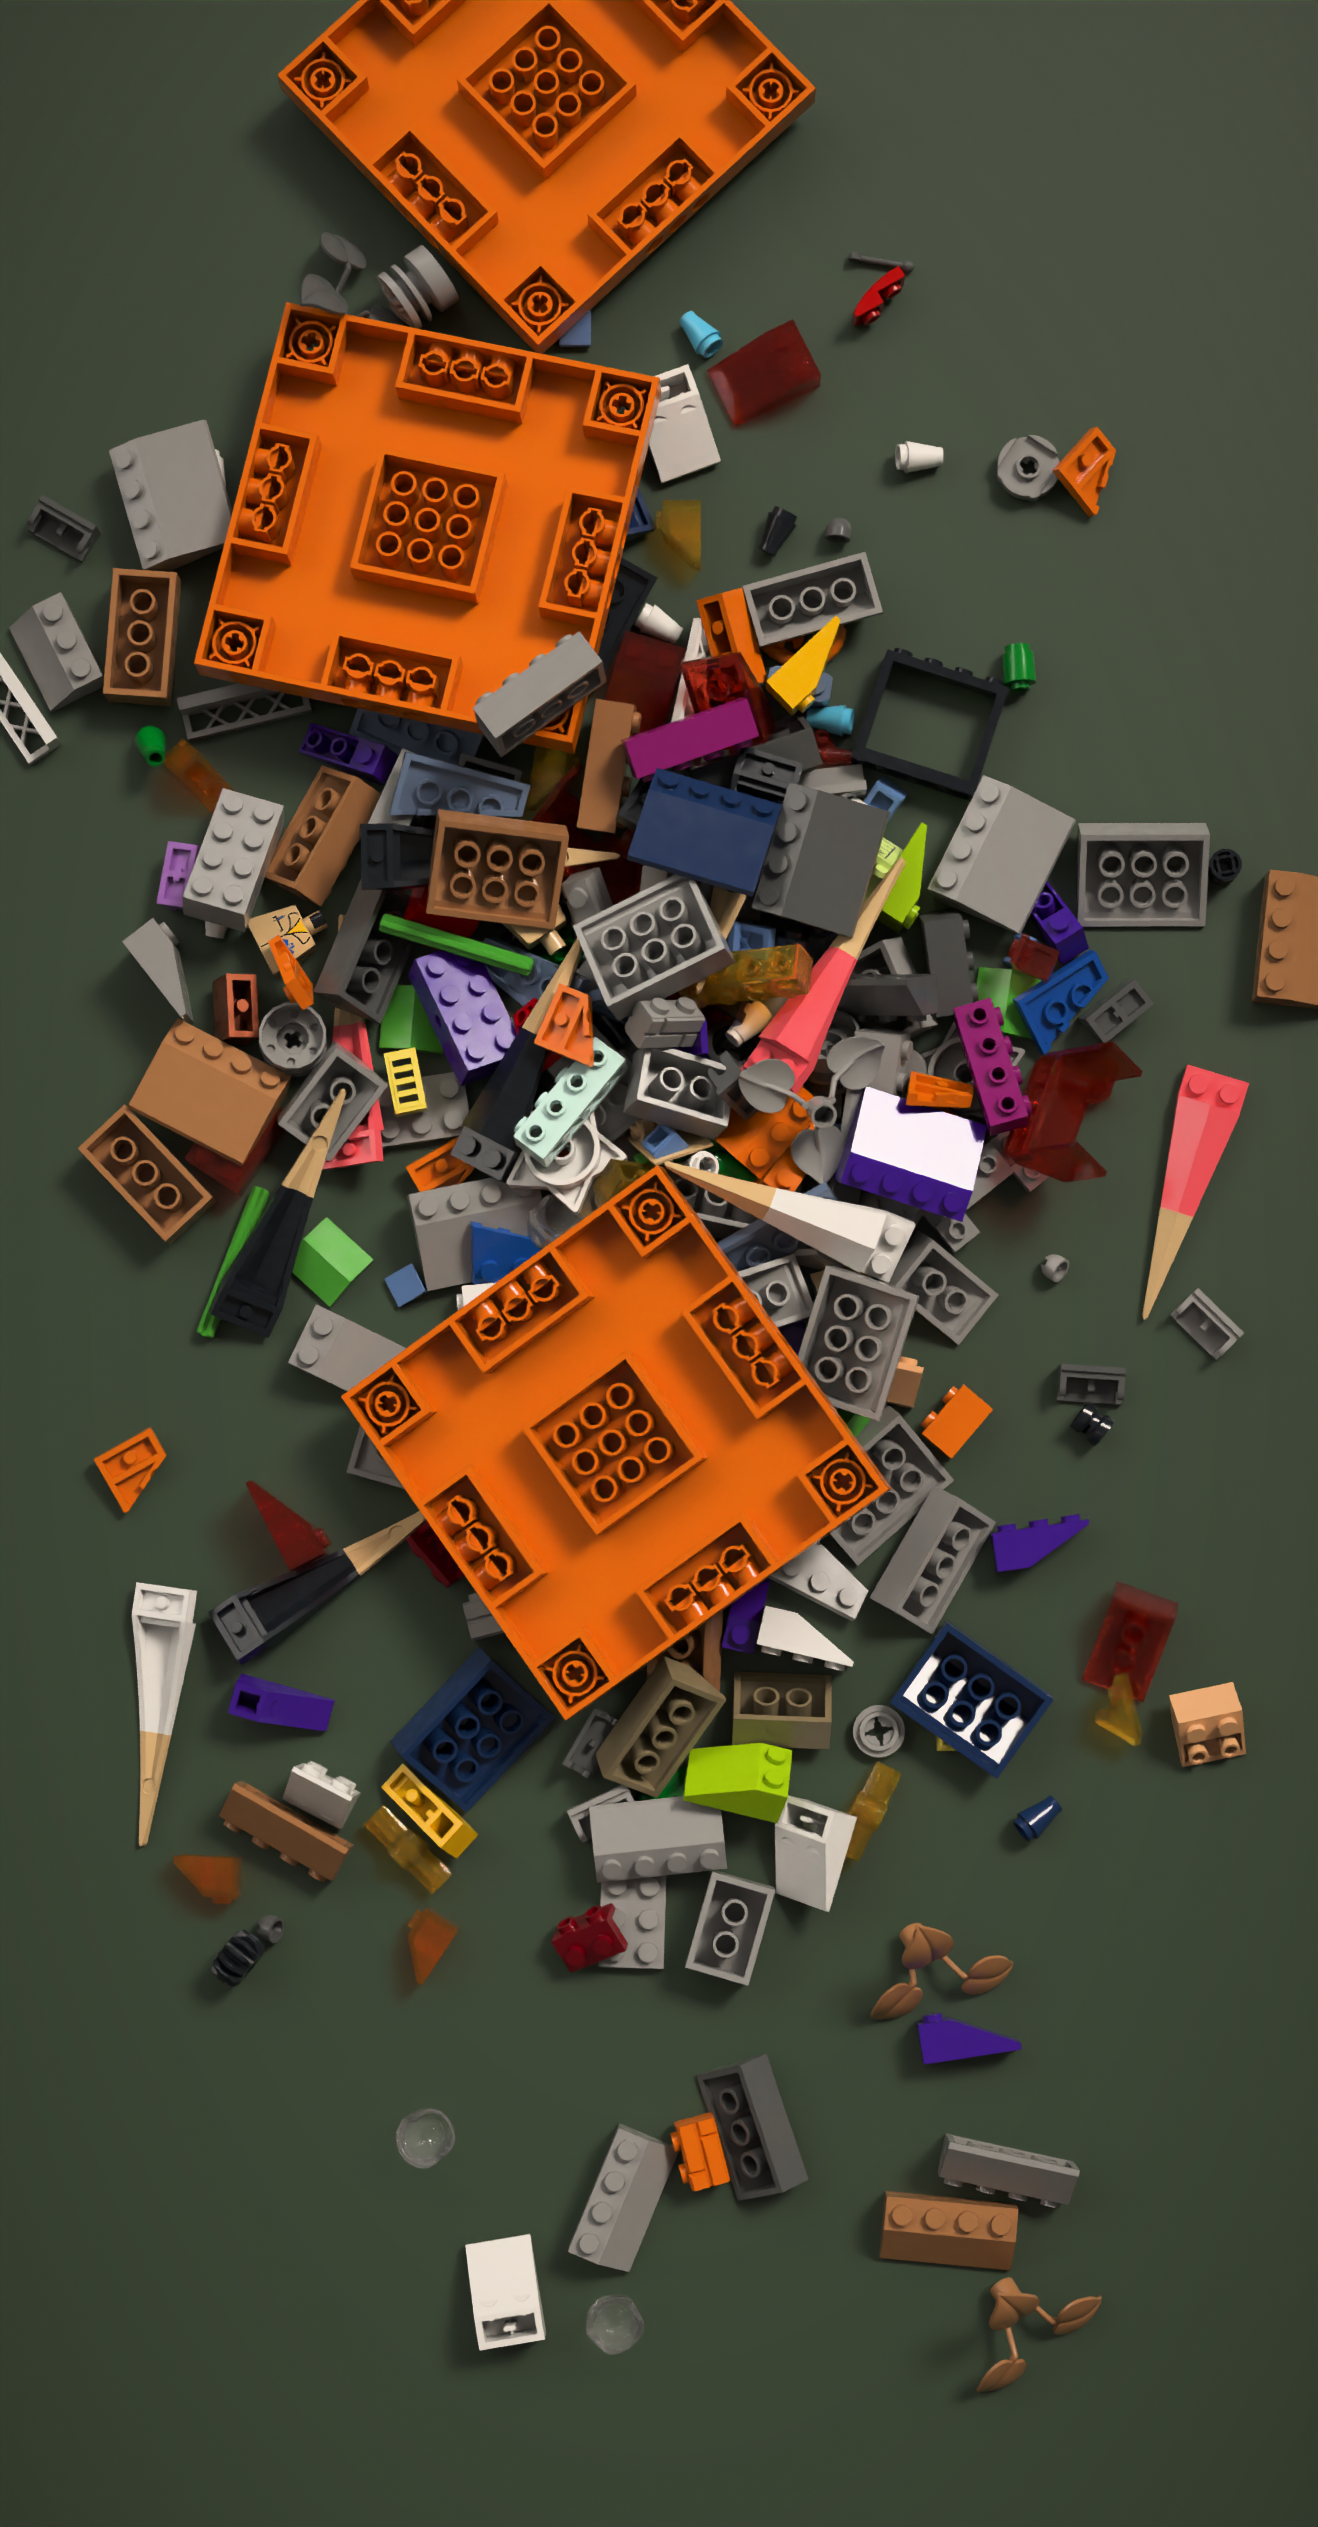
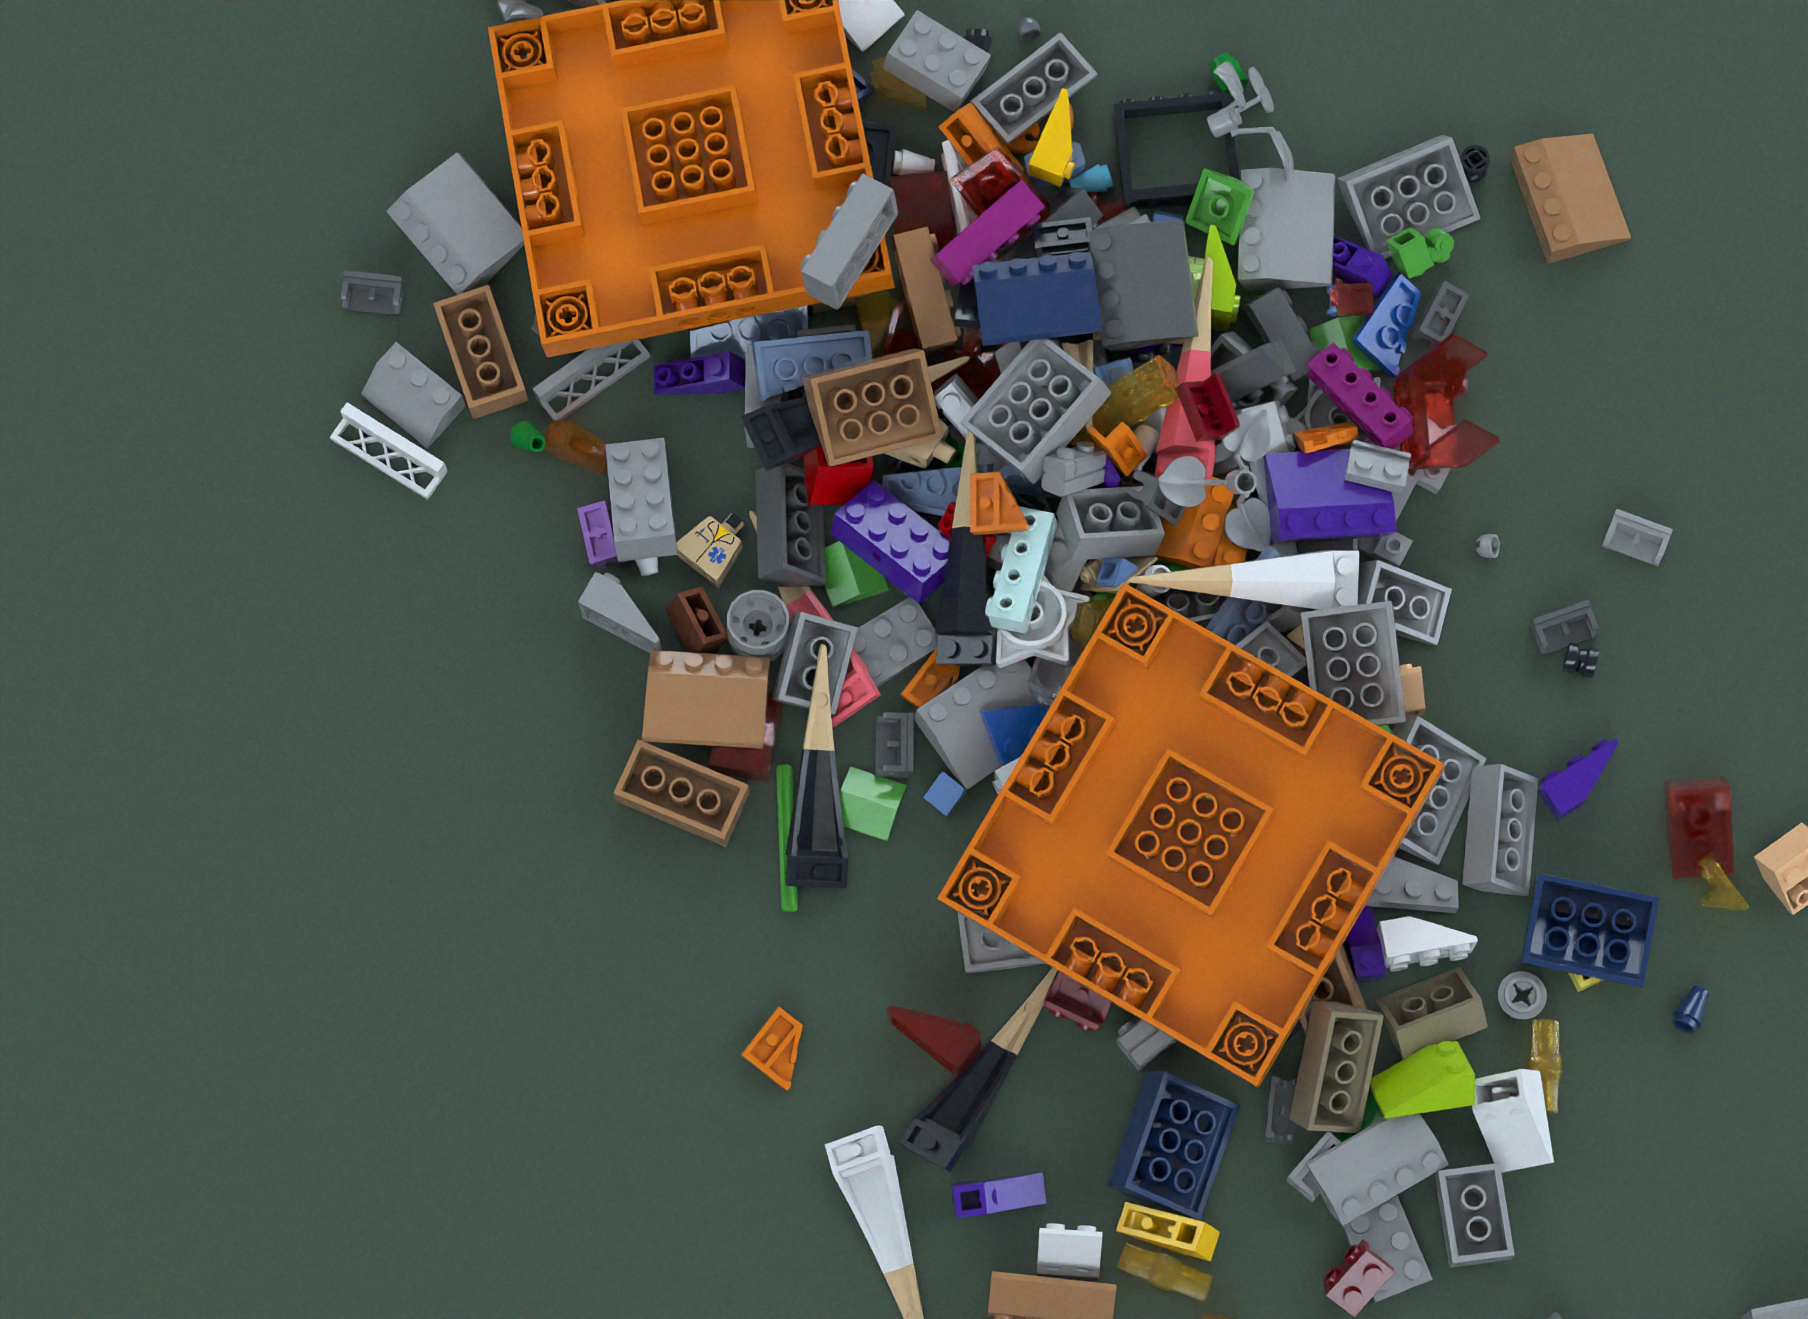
camera: 25 degrees left, 10 degrees down
medium nougat slope [265,765,381,906] -> none
orange wing [268,935,314,1010] -> none
light grey slope [288,1304,406,1391] -> none
bright green axle [379,913,534,976] -> none
light yellow slope [384,1047,428,1117] -> none
medium nougat plant [870,1923,1014,2019] -> none
dark purple slope [916,2013,1022,2065] -> none
orange brick [920,1384,993,1460] -> none
coral plate [1142,1064,1249,1320] -> none
none -> dark grey hinge [875,712,914,778]
none -> light grey brick [883,10,991,112]
none -> orange panel [1086,421,1148,477]
none -> dark red bracket [1175,373,1240,442]
none -> bright green slope [1185,168,1255,246]
none -> light grey plant [1207,62,1294,182]
none -> light grey plate [1344,440,1411,494]
none -> bright green brick [1386,227,1454,279]

